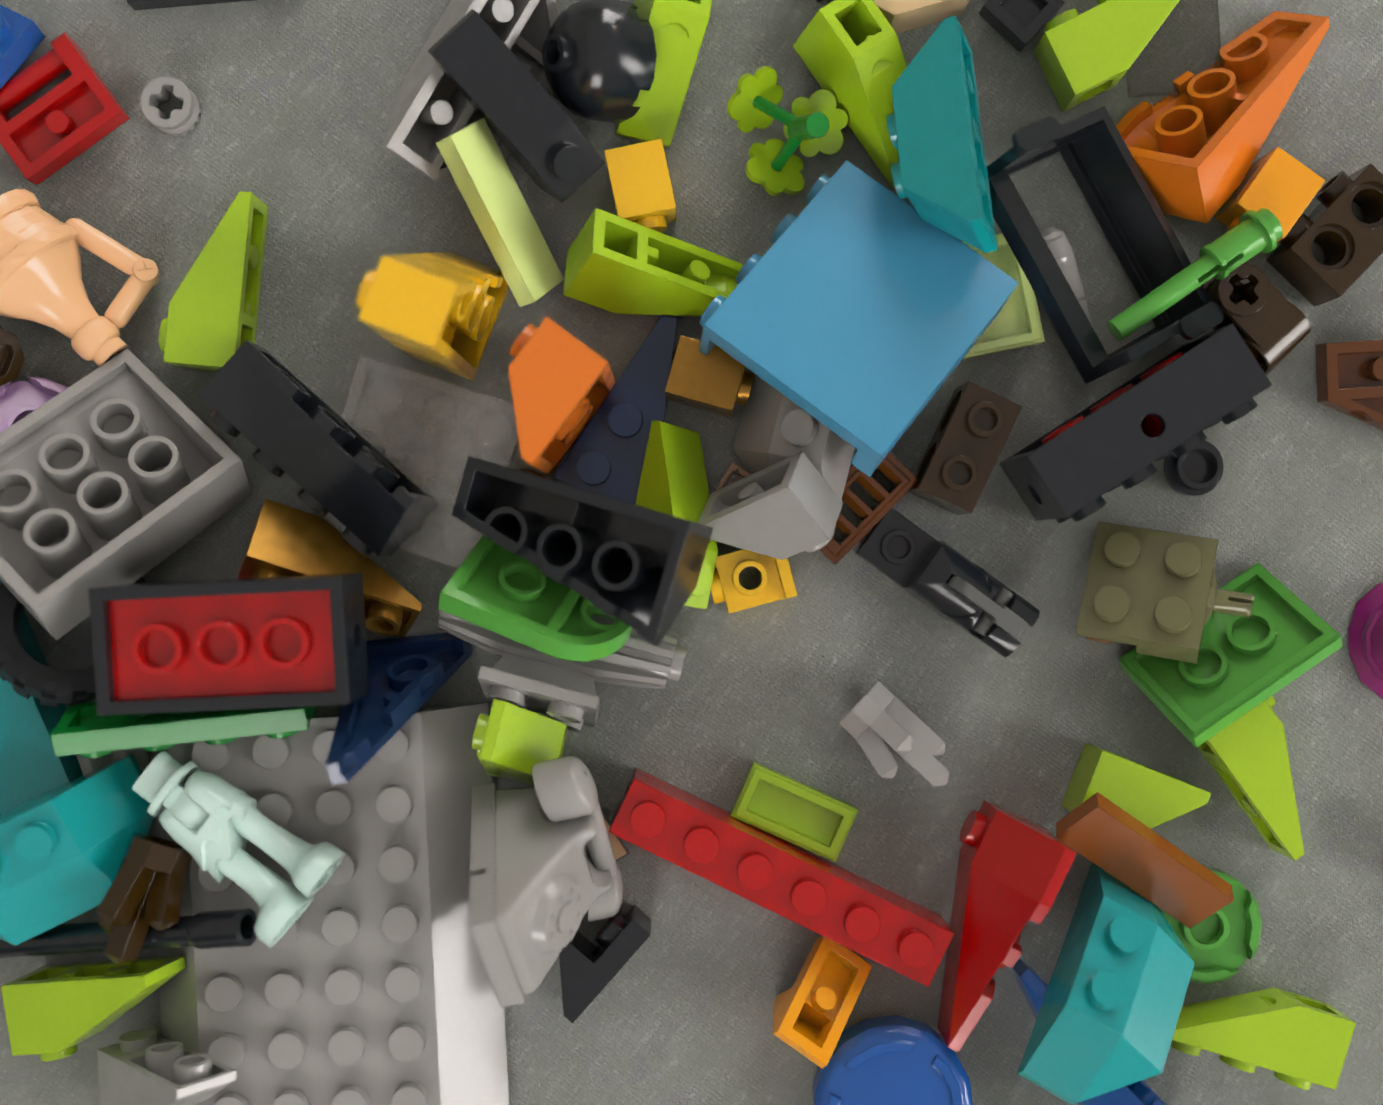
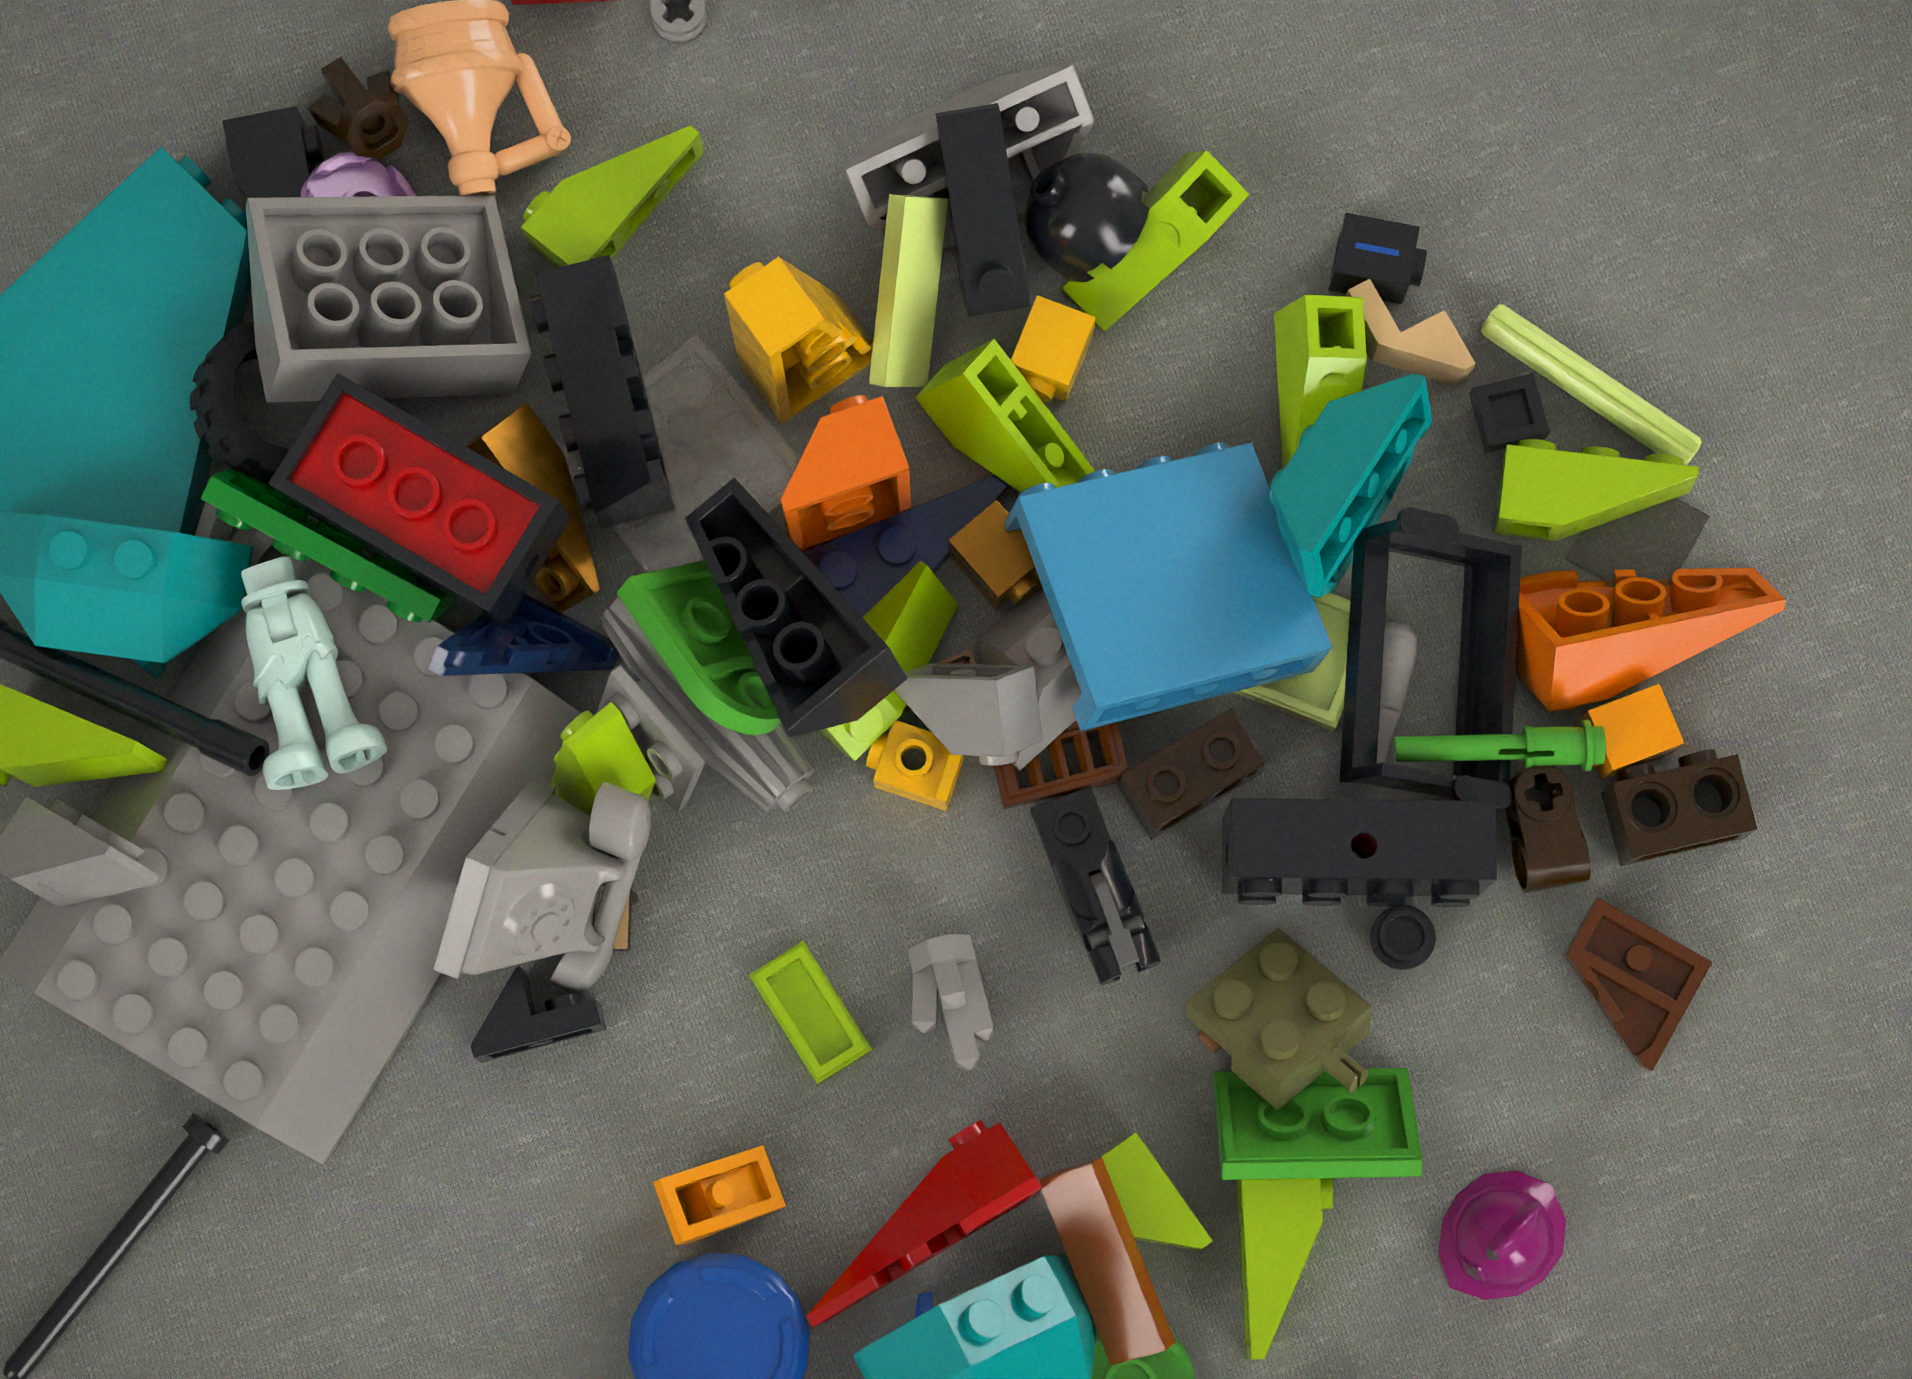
camera: 30 degrees right, 10 degrees down
dark brown rock [97,832,193,965] -> none
red brick [609,768,954,987] -> none
lime plant [727,66,849,196] -> none

